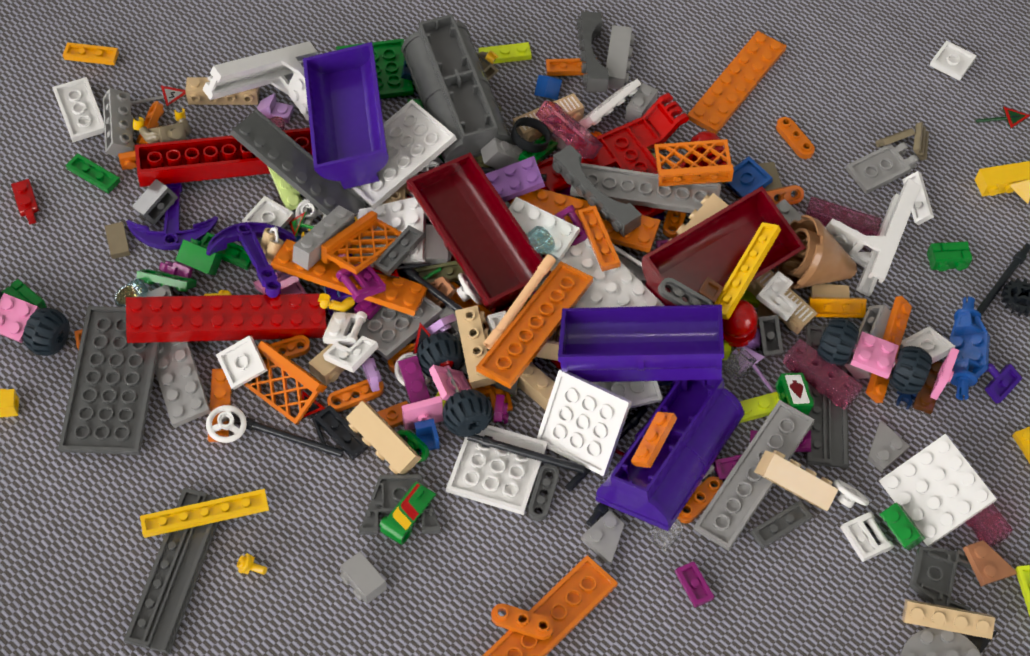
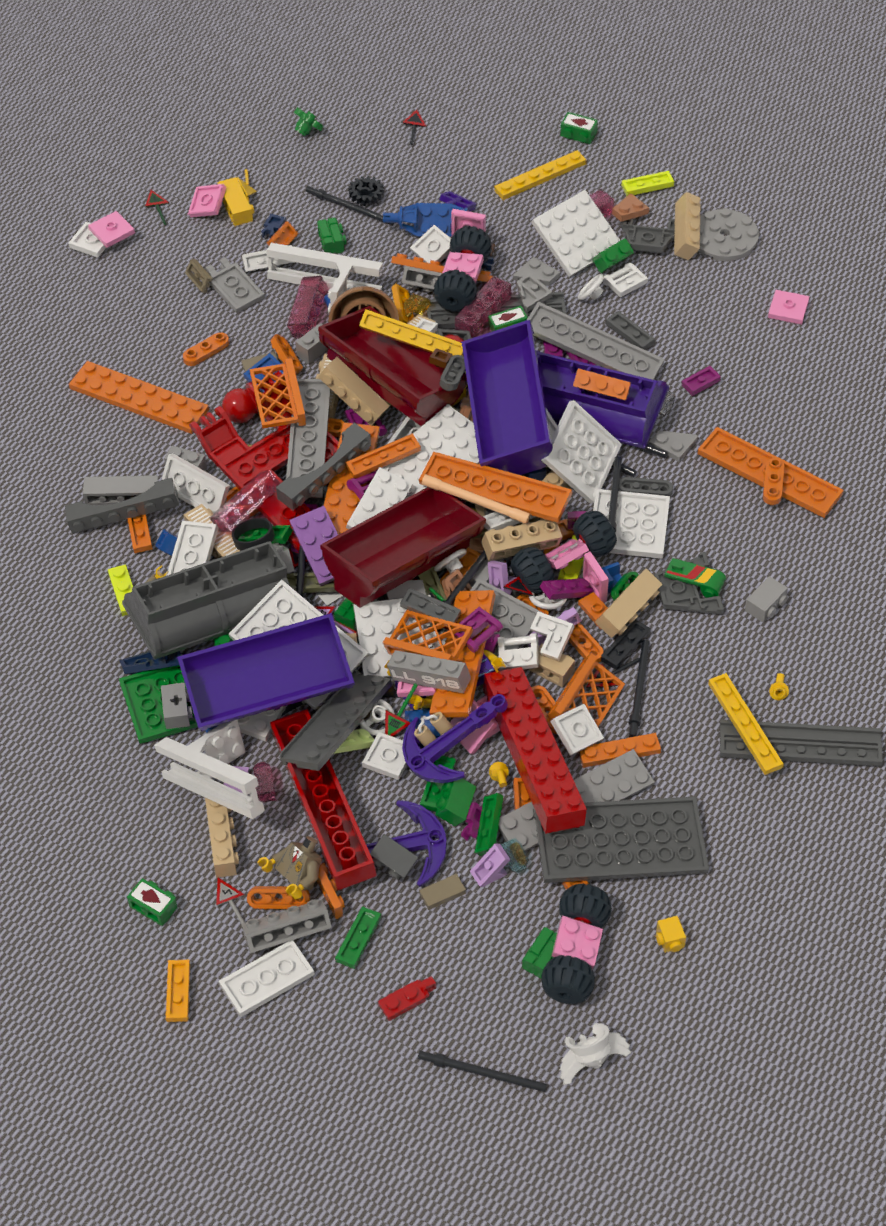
camera: 95 degrees left, 5 degrees down
white piece [206,405,247,443] -> none
clear light blue rock [528,226,555,255] -> none
tan brick [754,450,838,511] -> none
dark tan tile [913,122,929,161] -> none
none -> bright pink plate [88,211,135,248]
none -> brick [127,878,178,927]
none -> white plate [167,521,219,575]
none -> bright pink plate [188,184,226,217]
none -> dark blue plate [261,213,286,238]
none -> orange plate [267,221,299,246]
none -> clear yellow bracket [404,293,431,317]
none -> lavender slope [470,844,511,887]
none -> light grey wing [517,273,552,312]

